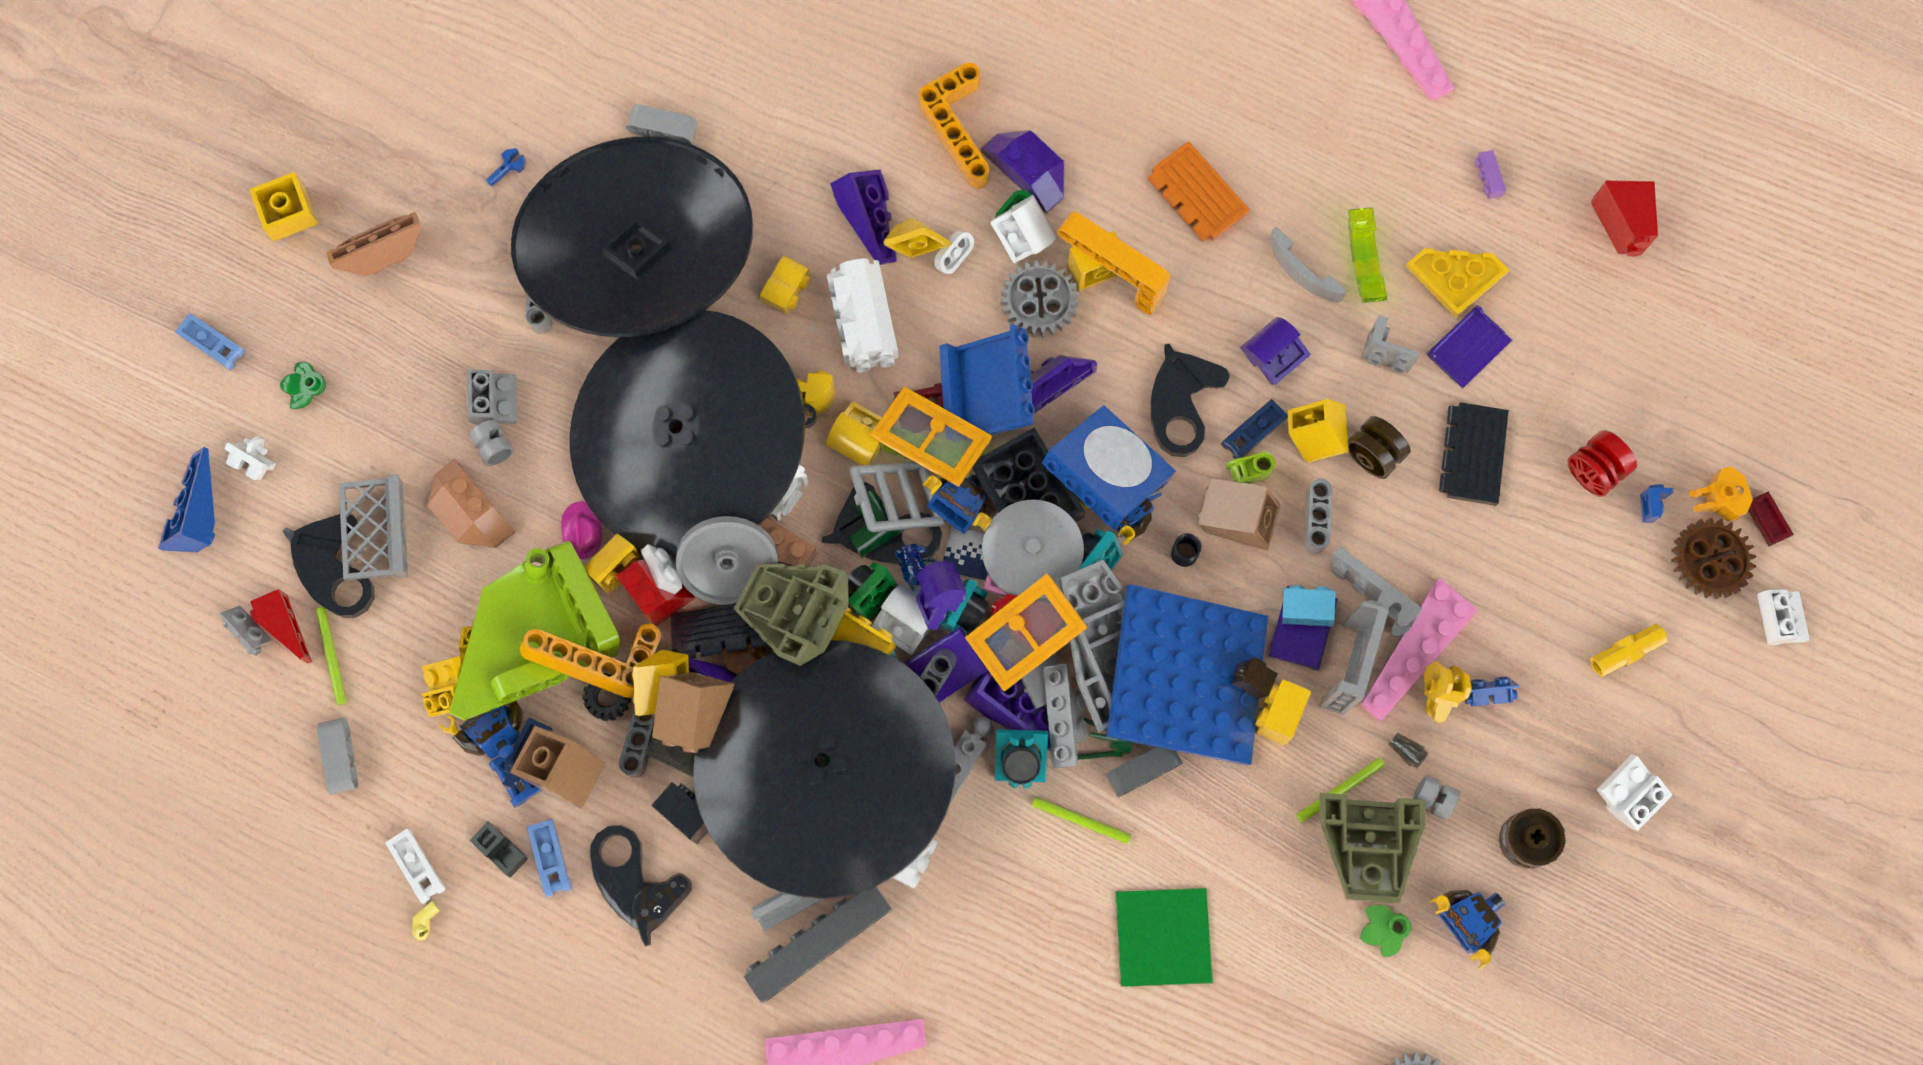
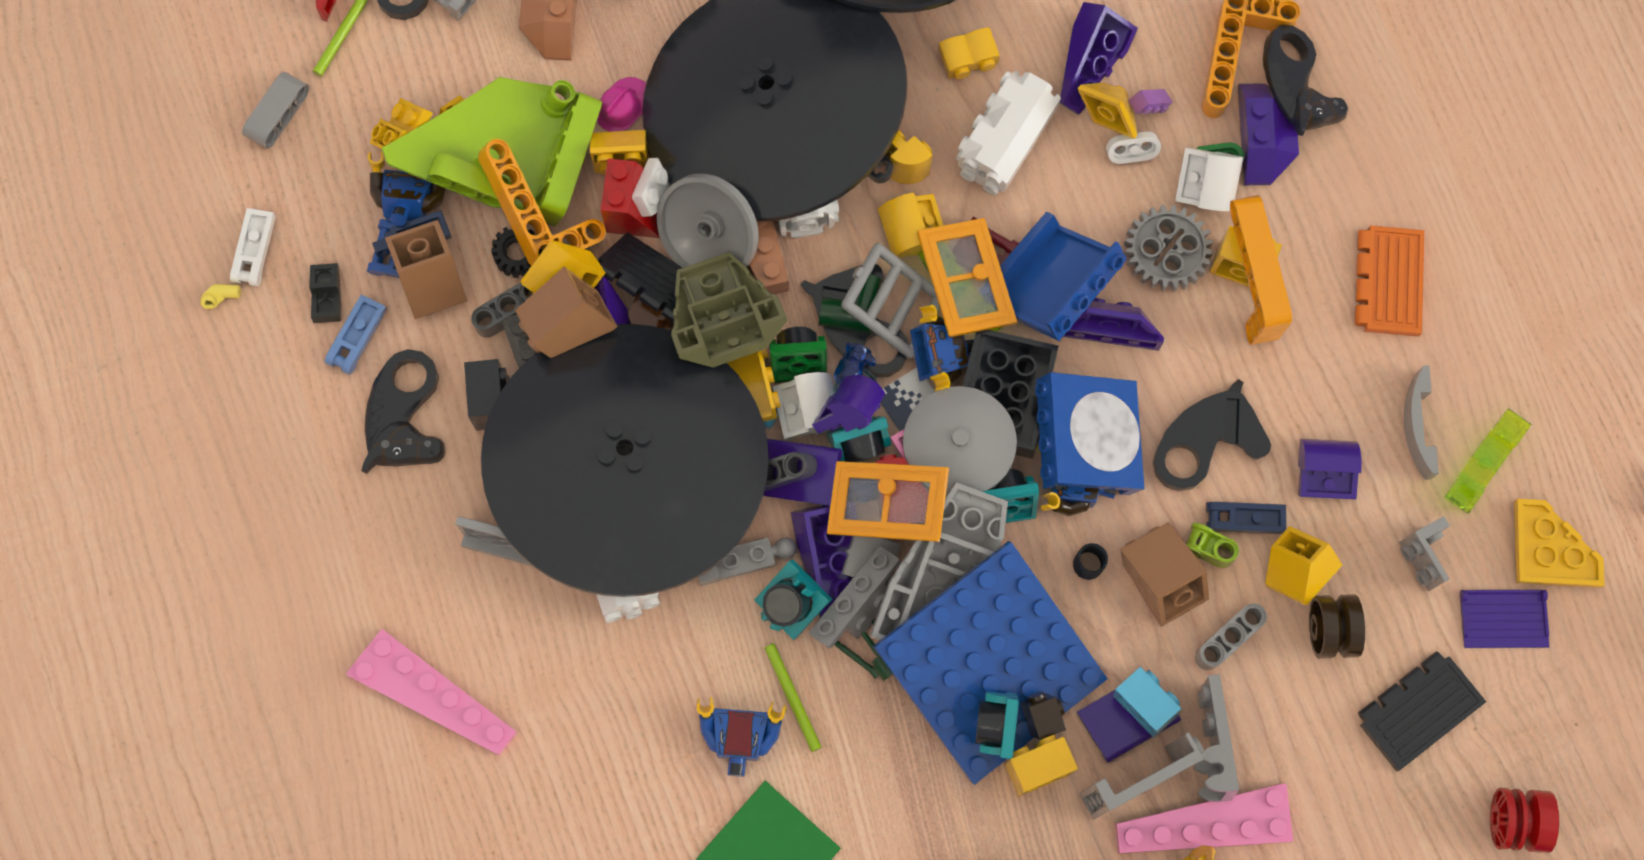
camera: 40 degrees right, 0 degrees up
dark grey brick [743,887,892,1004] -> none
dark grey beam [1106,747,1183,797] -> none
none -> torso [696,697,787,777]
none -> piece [976,692,1019,759]
none -> medium lavender piece [1128,89,1173,115]
none -> black animal [1263,25,1348,136]

